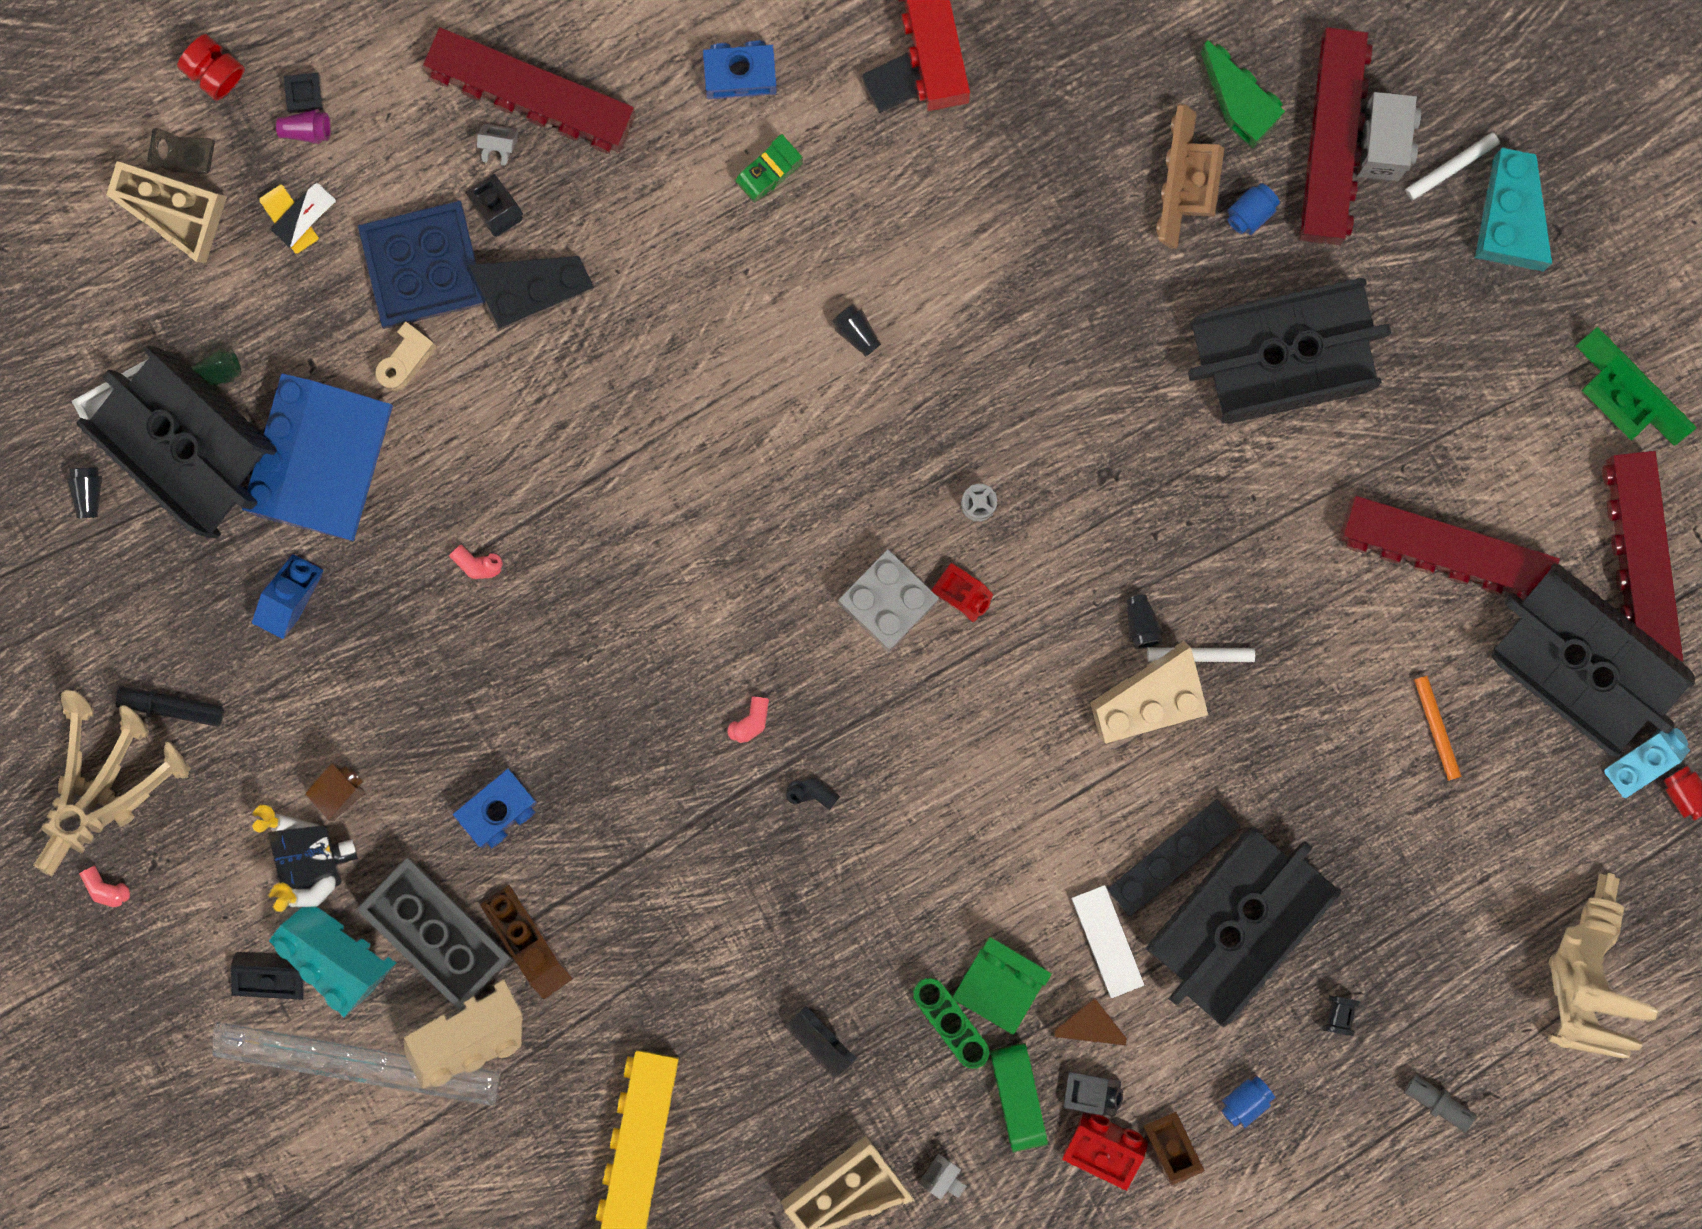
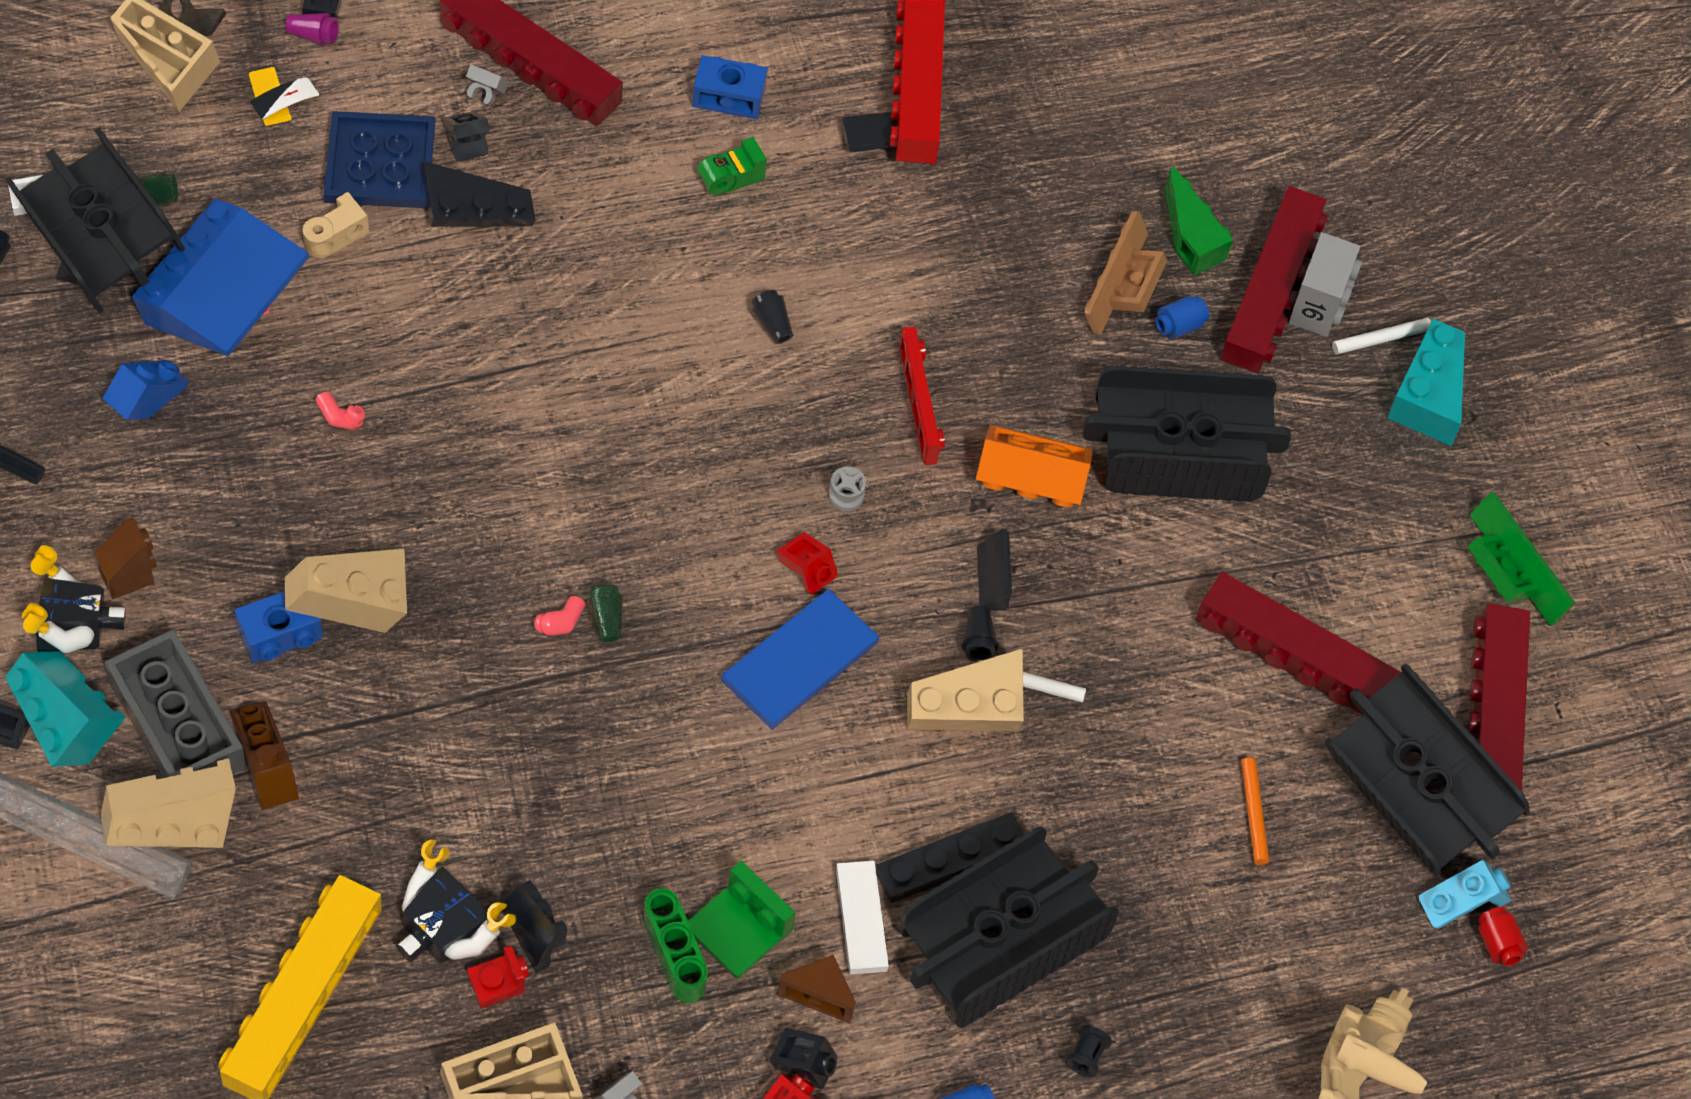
camera: 15 degrees right, 25 degrees down
black arm [786,777,840,810] -> none
light grey brick [838,549,939,653] -> none
green beam [990,1043,1048,1153] -> none
none -> tan wedge [285,549,407,633]
none -> torso [396,840,516,963]
none -> red bracket [467,945,529,1009]
none -> clear green cone [587,585,623,642]
none -> blue tile [721,589,879,730]
none -> red plate [899,326,945,465]
none -> orange slope [976,424,1093,507]
none -> black slope [977,529,1012,610]

